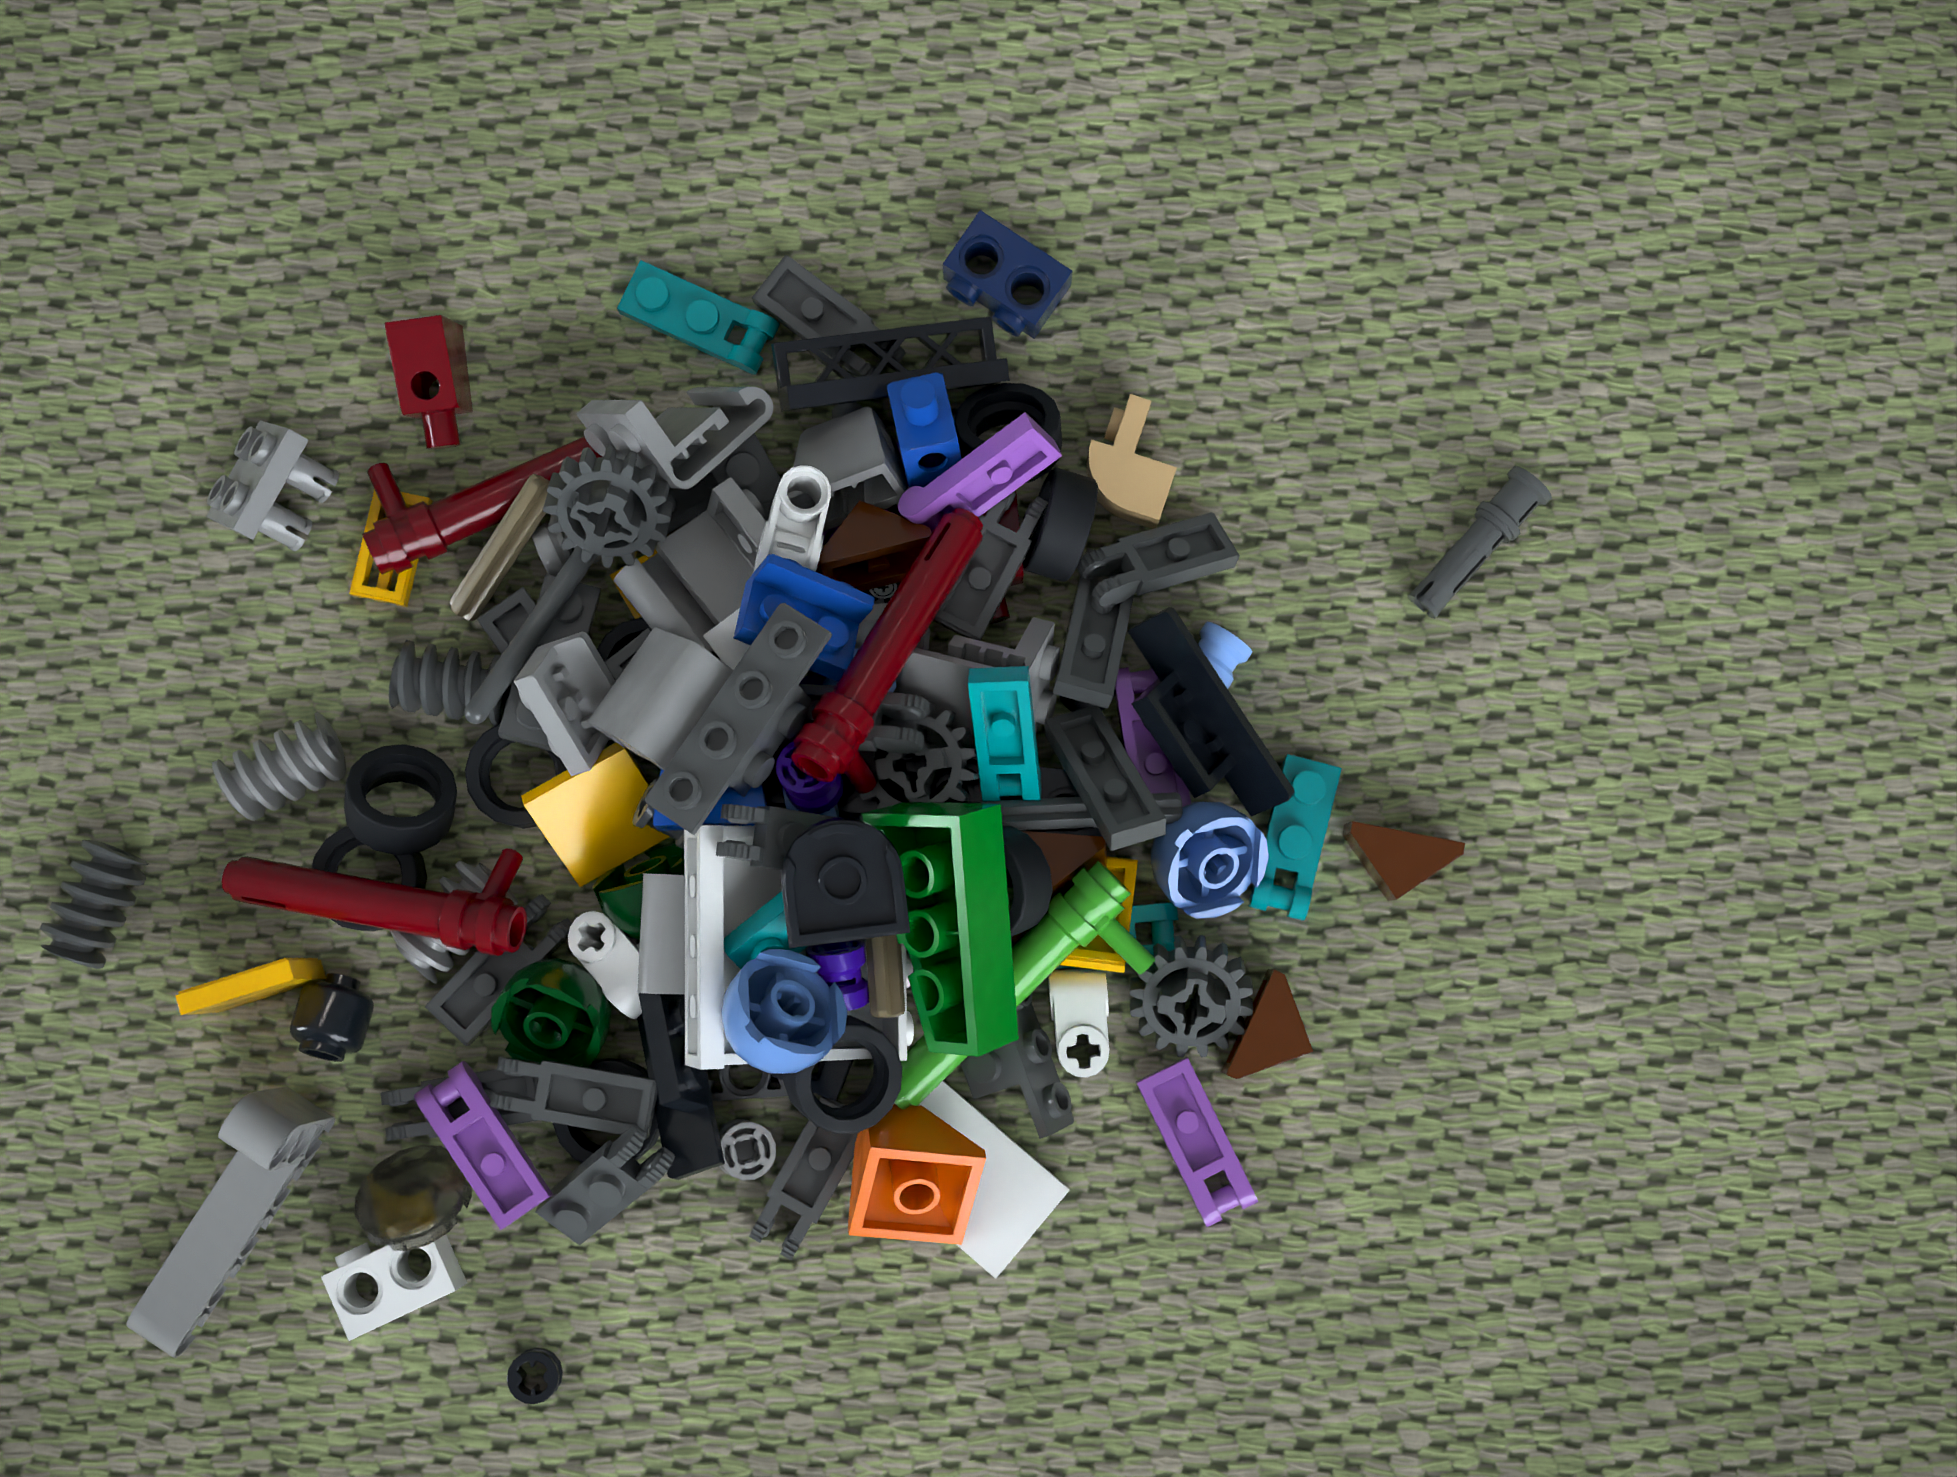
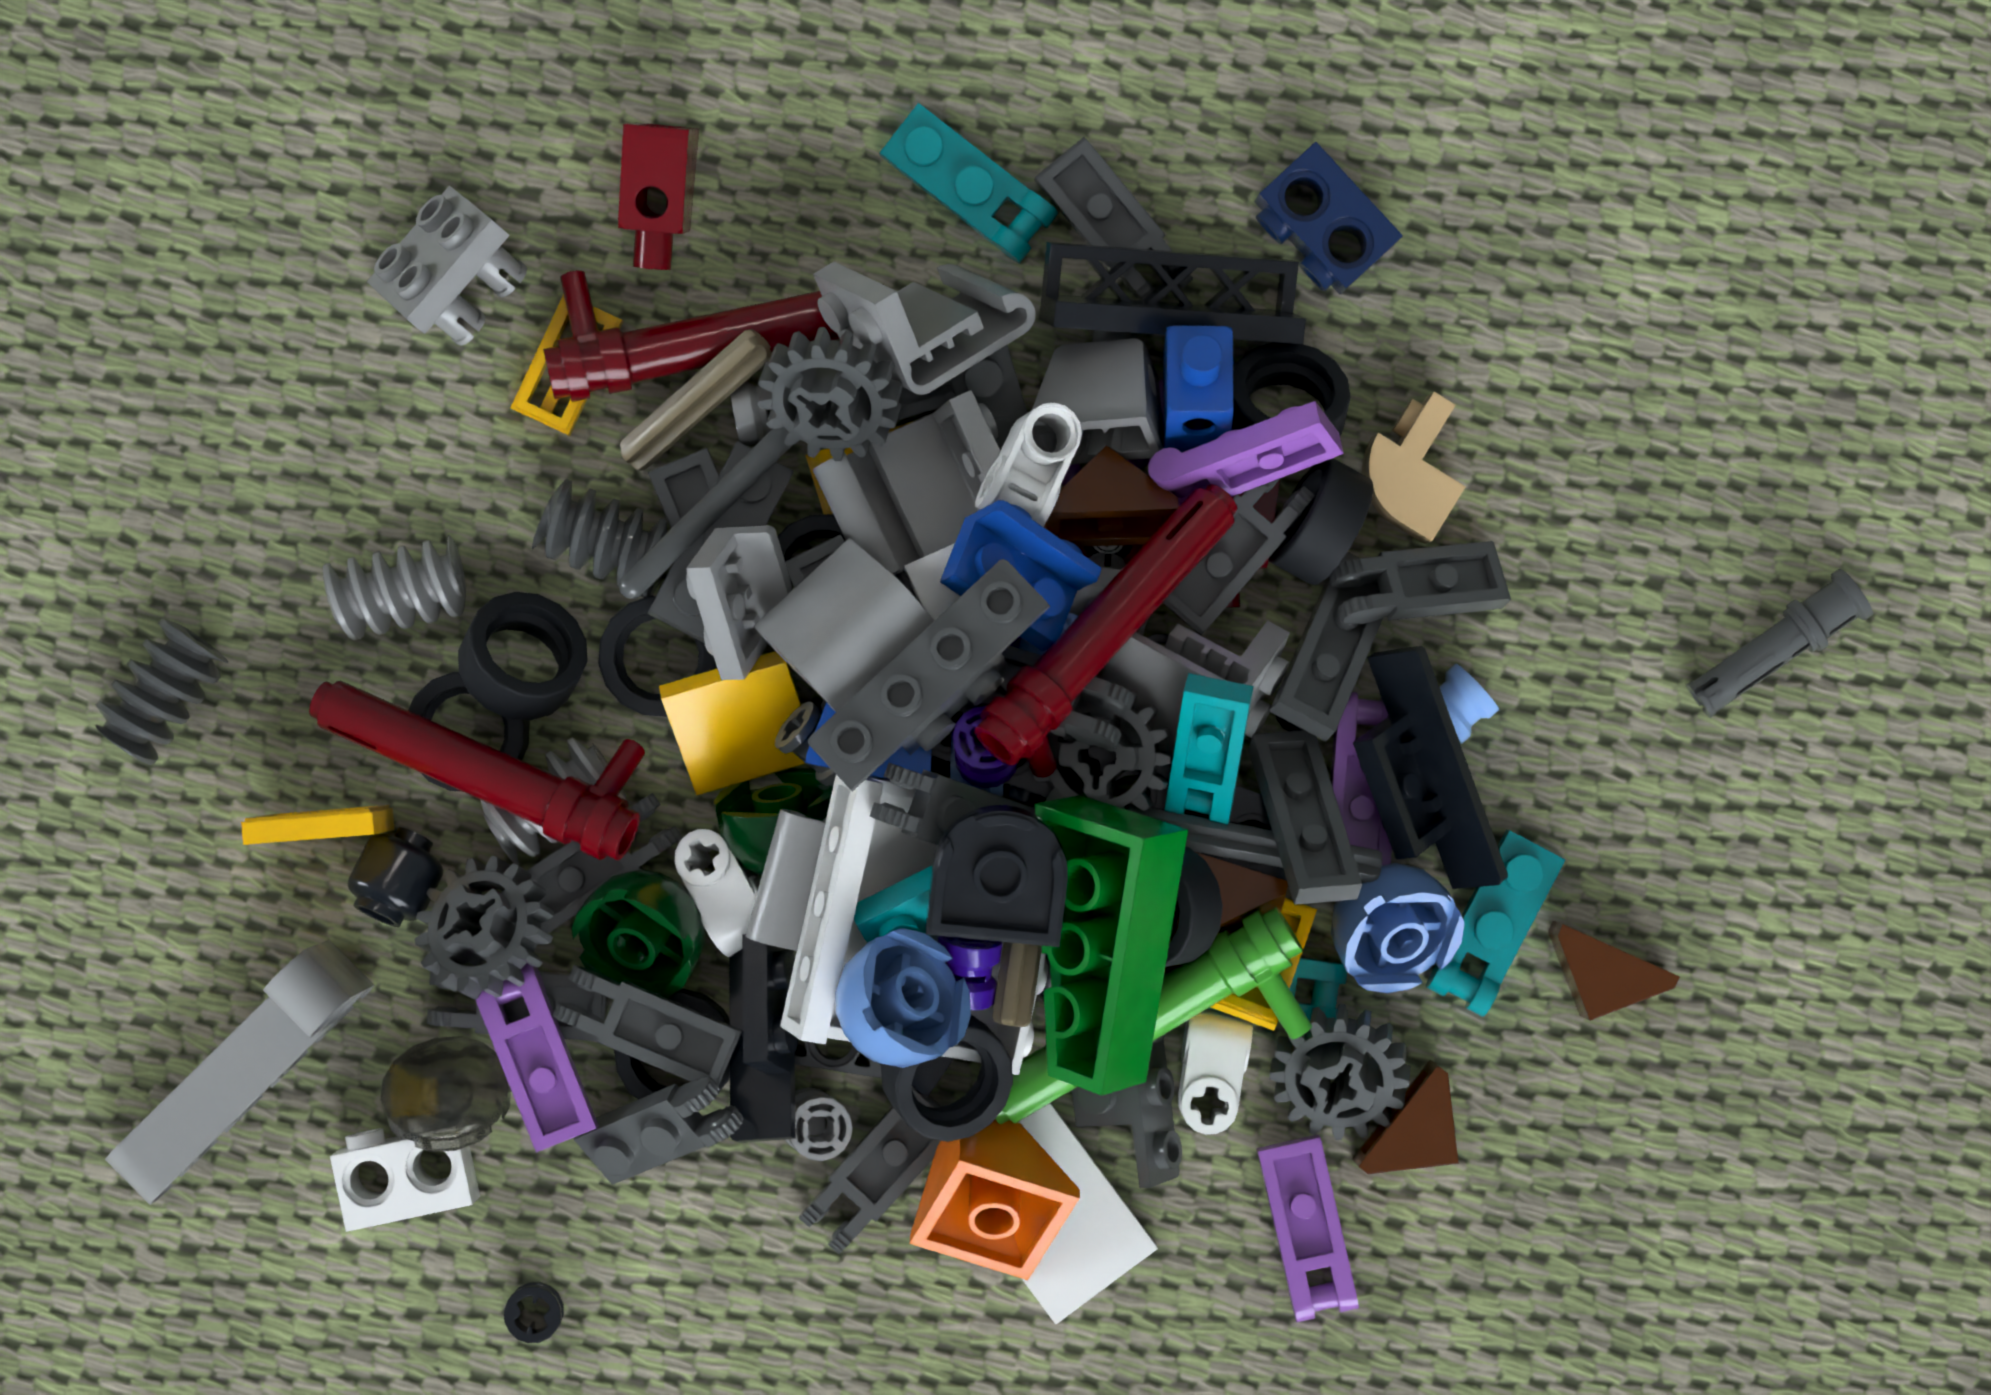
camera: 15 degrees right, 5 degrees up
none -> dark grey gear [415,856,554,999]

